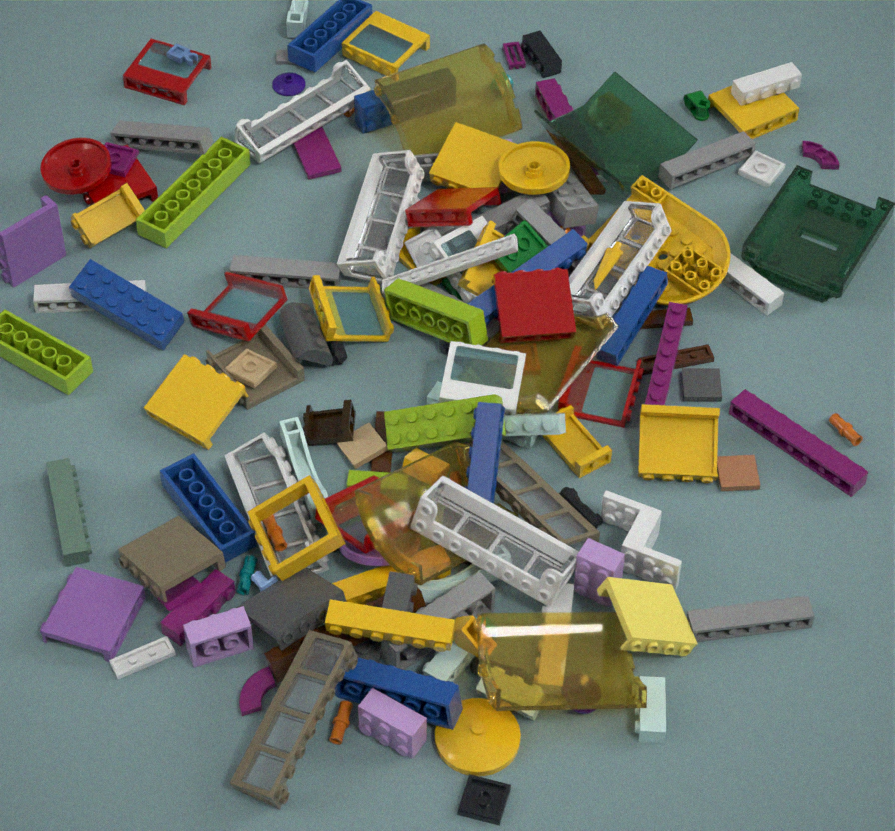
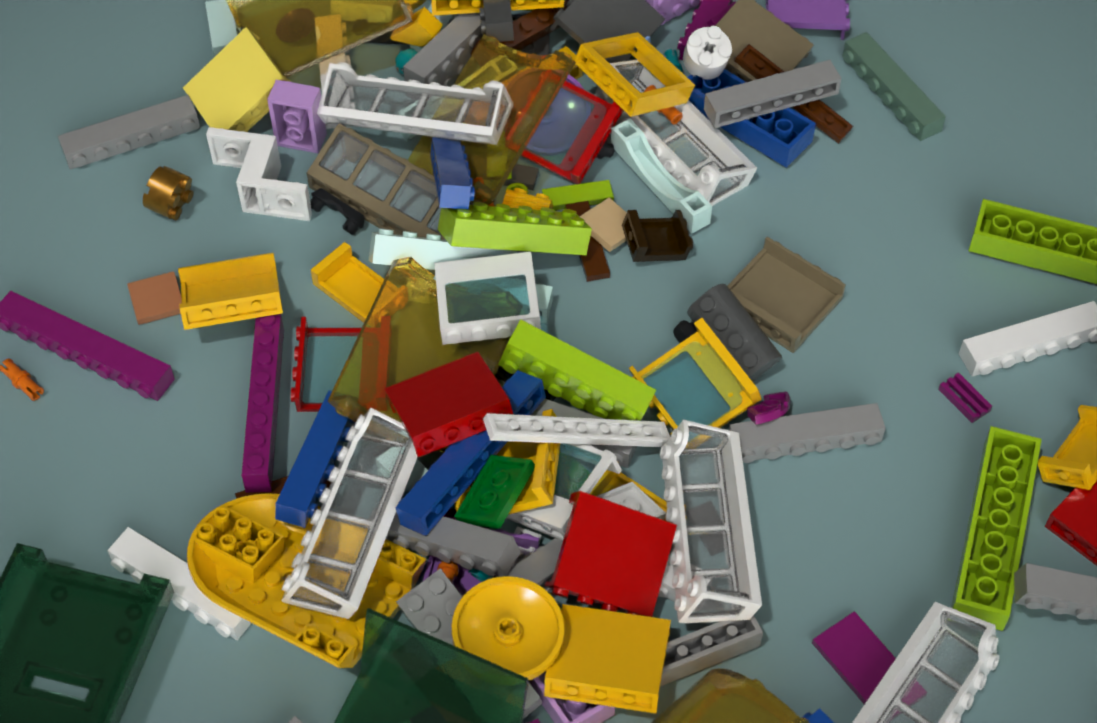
camera: 165 degrees right, 5 degrees up
blue brick [69,259,184,351] -> none
yellow panel [144,354,248,451] -> none
panel [187,272,288,342] -> none
tan tile [225,349,277,388] -> none
yellow bar [593,241,623,290] -> none
reddish brown tile [637,344,714,375] -> none
dark grey tile [681,368,722,402] -> none
none -> pearl gold brick [143,165,194,220]
none -> white brick [683,26,732,80]
none -> light grey brick [704,60,842,128]
none -> reddish brown tile [734,44,853,144]
none -> magenta tile [747,391,790,425]
none -> magenta tile [938,372,992,423]

